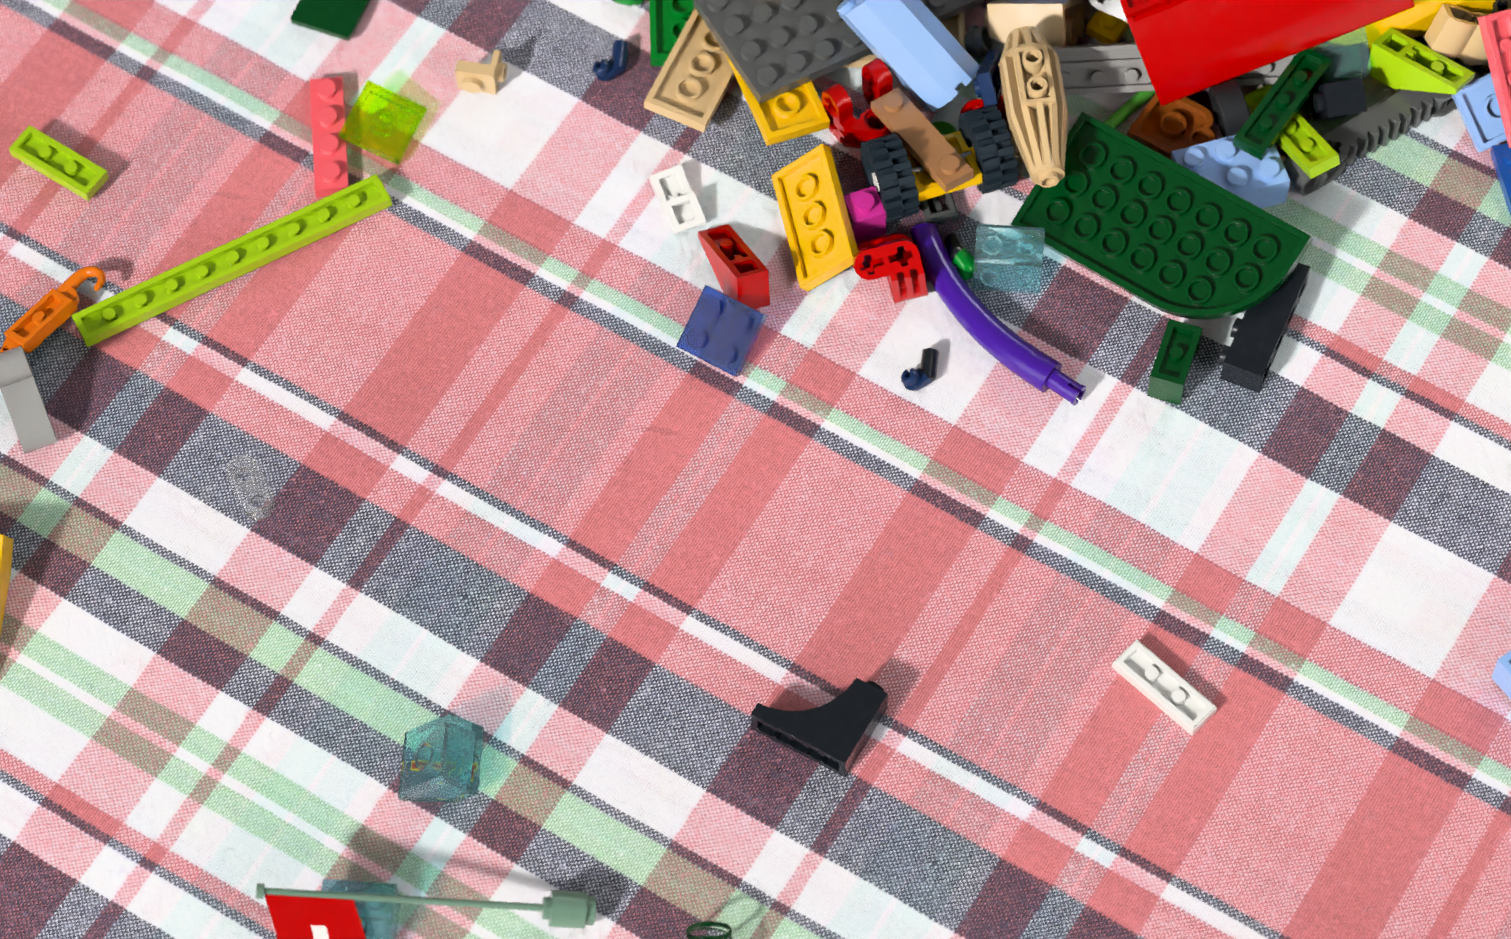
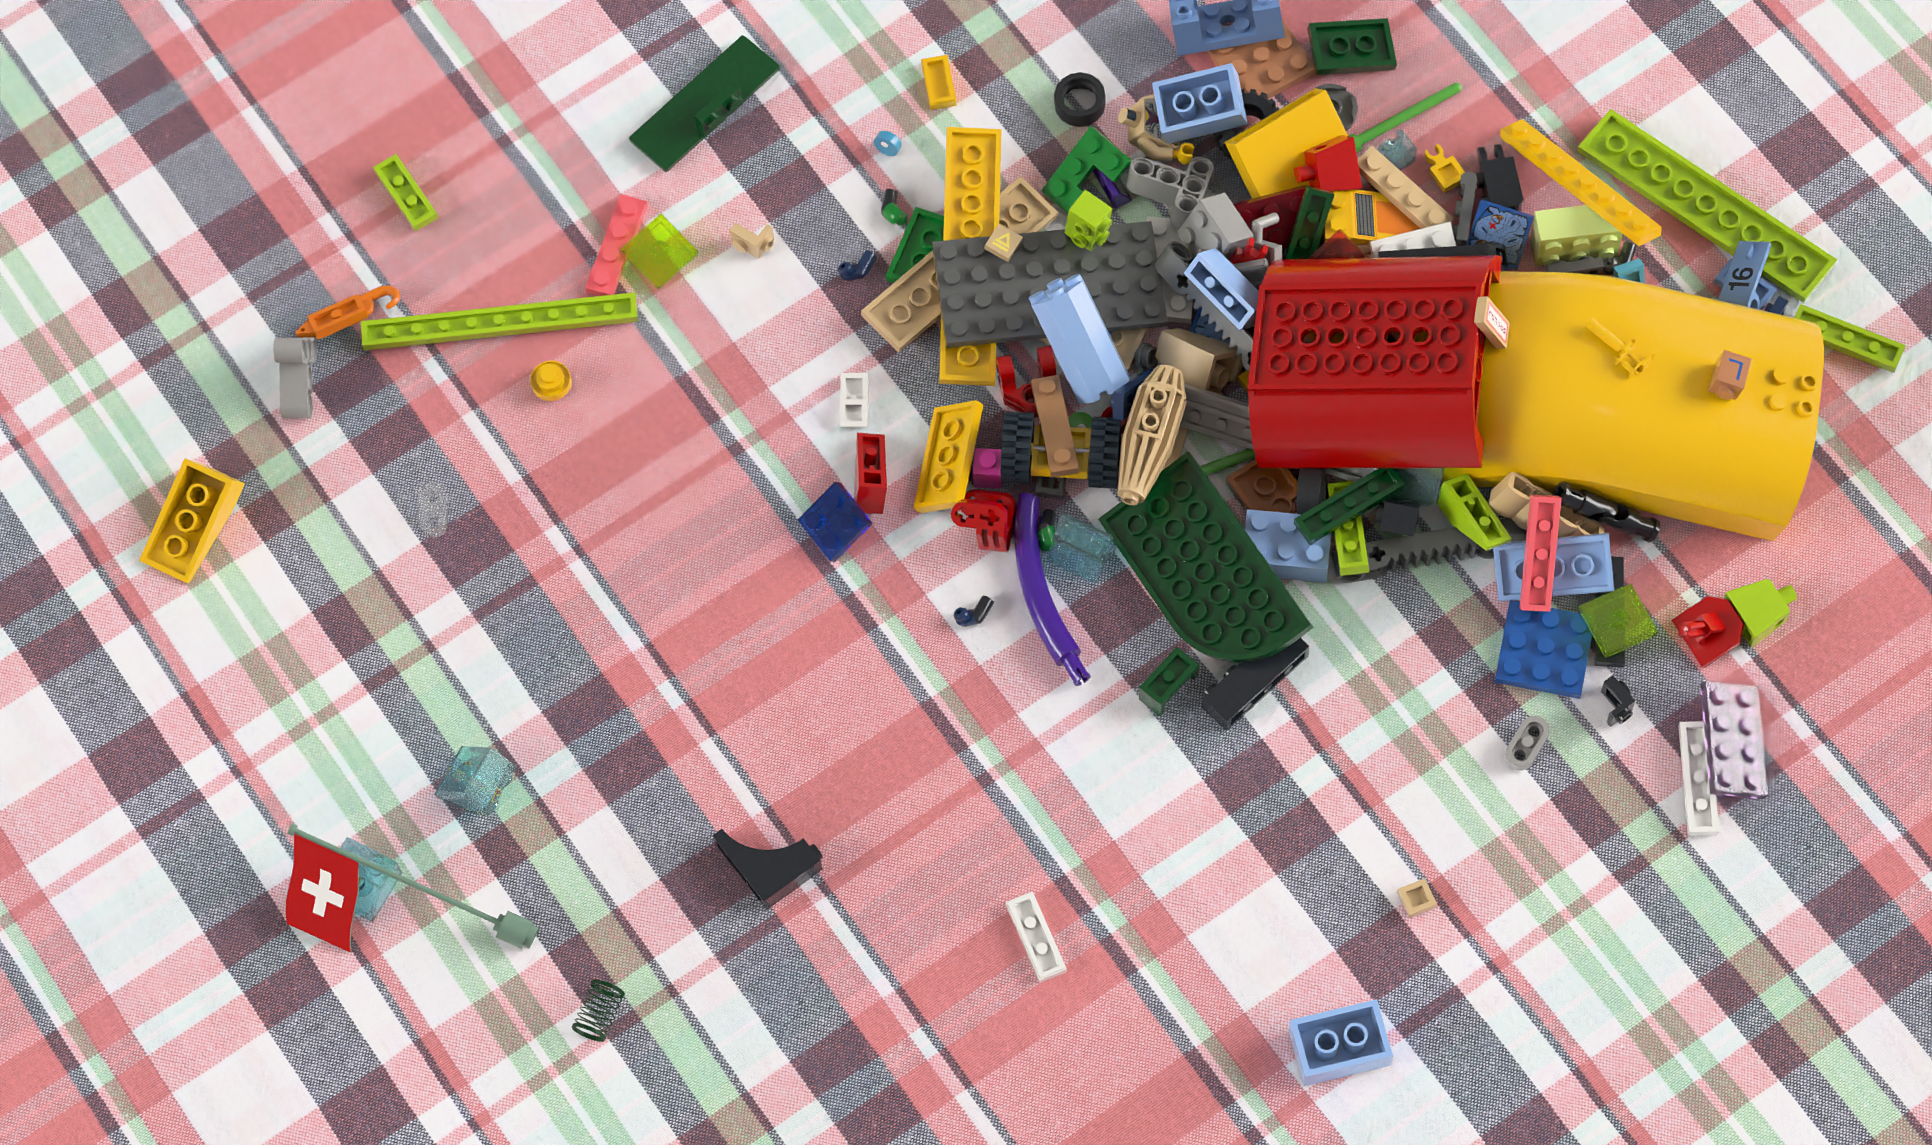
camera: 25 degrees right, 5 degrees up
none -> yellow plate [530,360,572,401]

